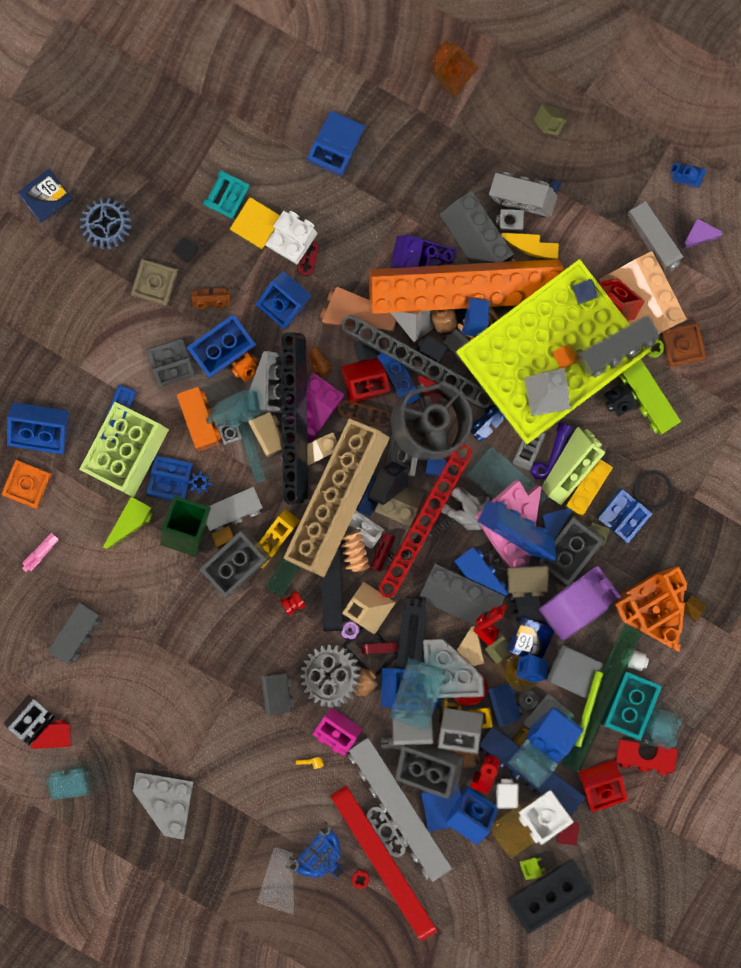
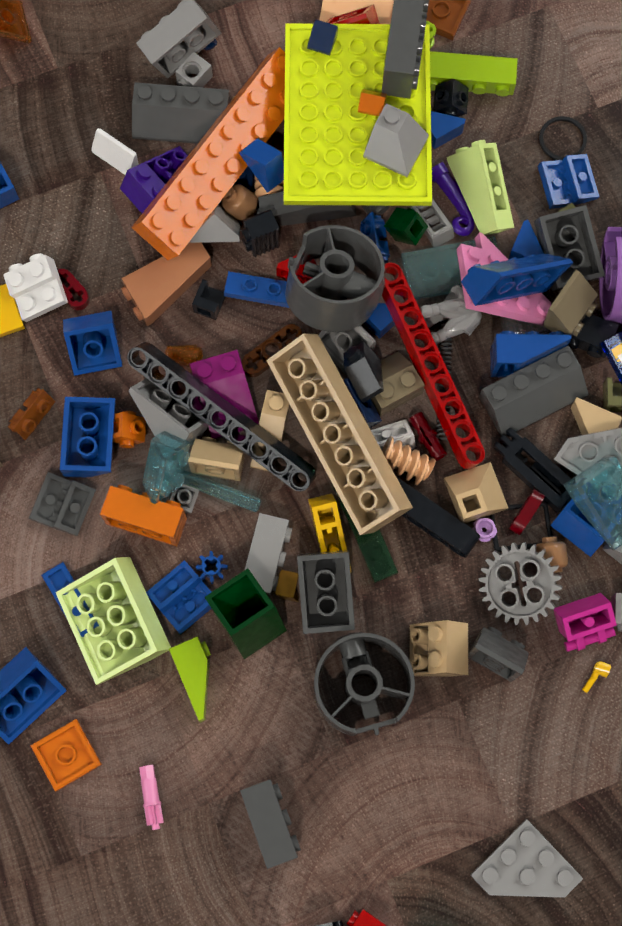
camera: 55 degrees left, 10 degrees down
red wheel [280,590,306,616] -> none
dark grey beam [340,316,493,408] -> none
red slope [341,358,391,403] -> none
red bracket [473,603,507,646] -> none
yellow slope [501,233,559,260] -> none
yellow brick [565,459,613,517] -> none
none -> white slope [91,128,139,175]
none -> dark grey animal [314,632,415,736]
none -> dark green brick [384,207,428,246]
none -> tan slope [410,620,468,677]
none -> blue slope [431,111,466,149]

